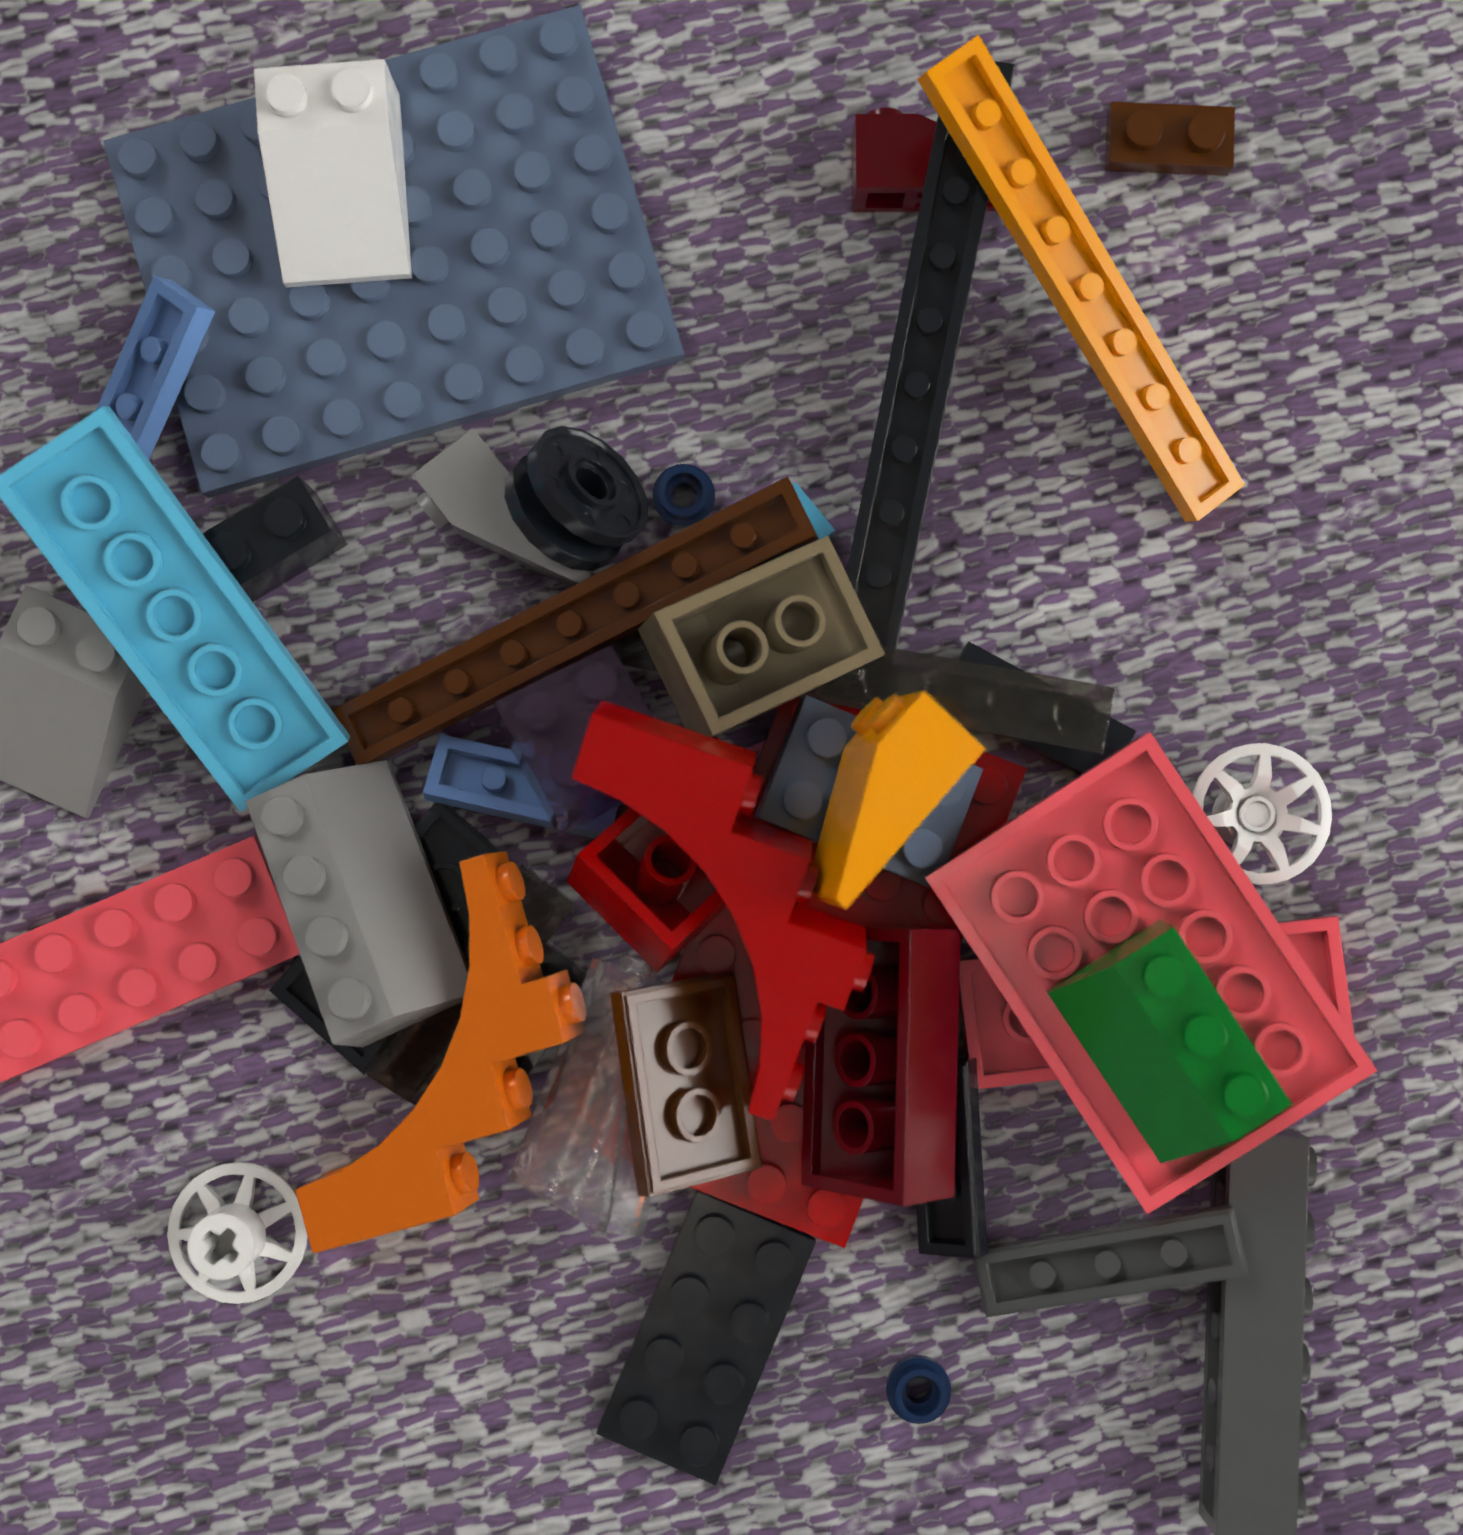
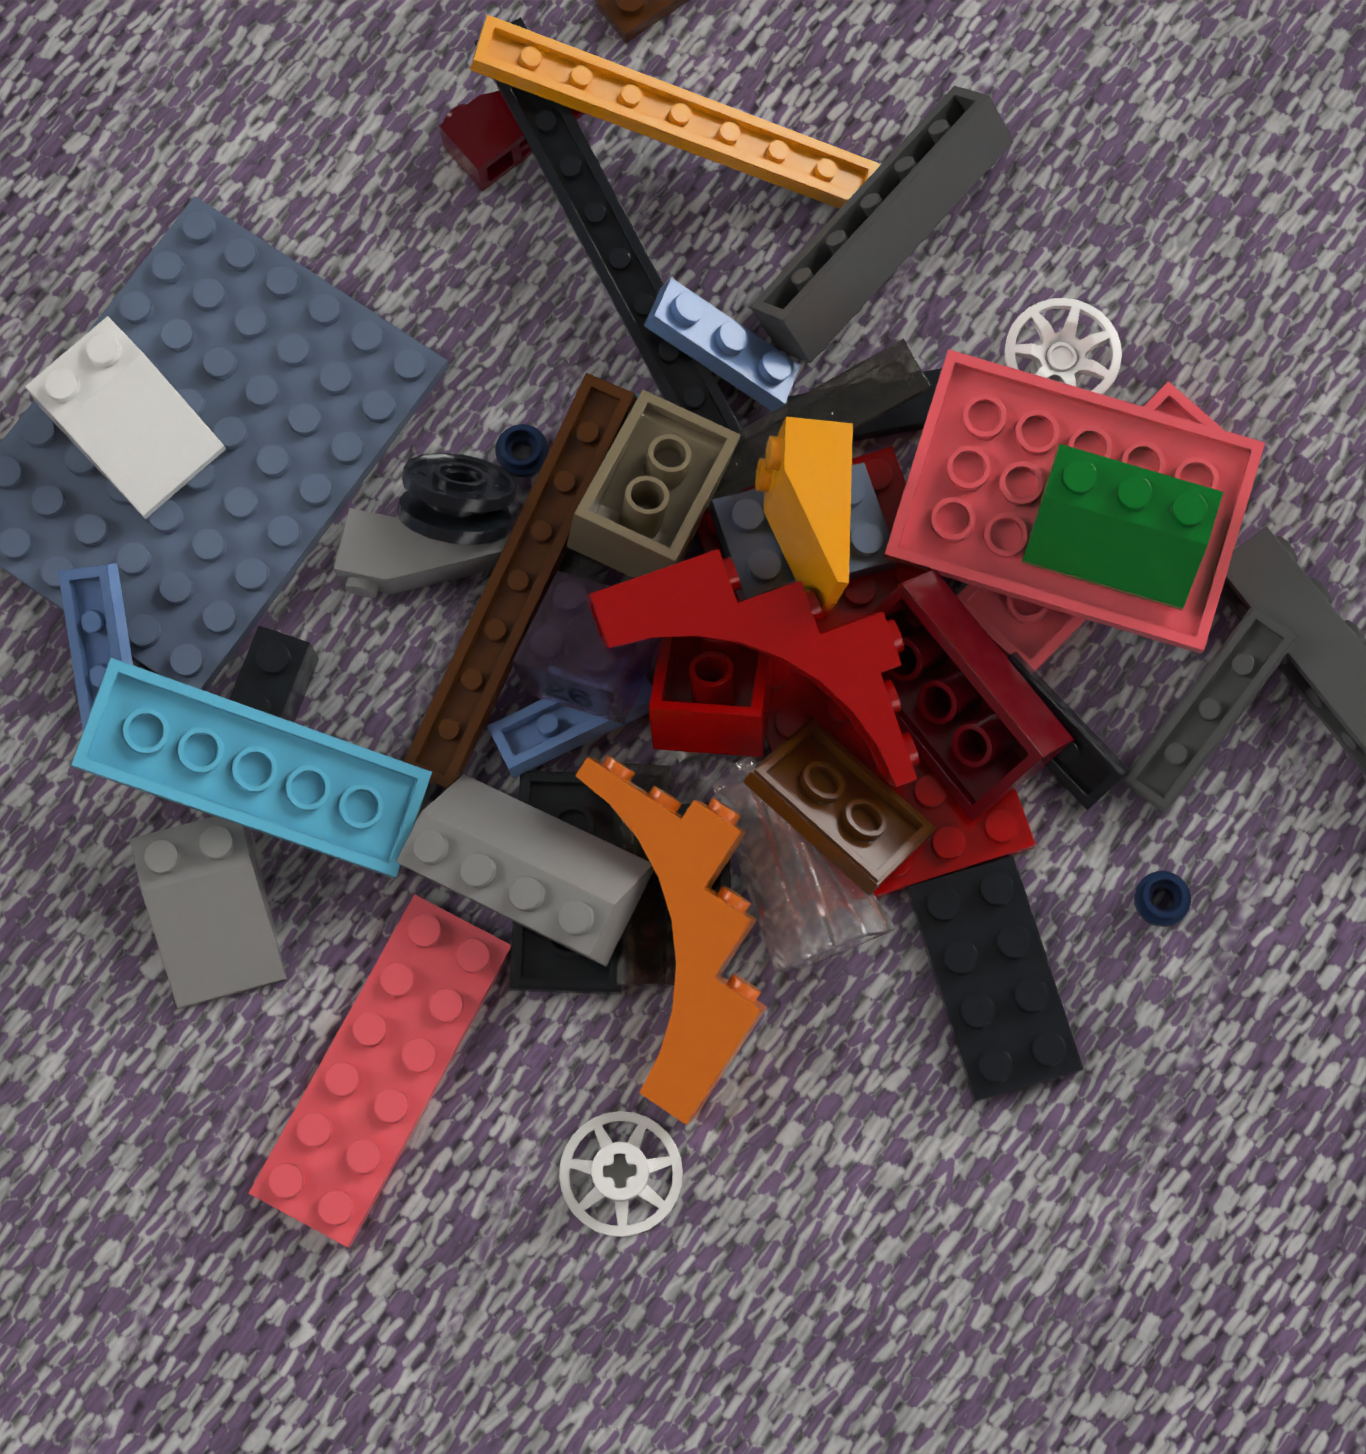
camera: 35 degrees left, 10 degrees down
none -> medium blue plate [644,278,800,413]
none -> dark grey brick [750,86,1013,363]

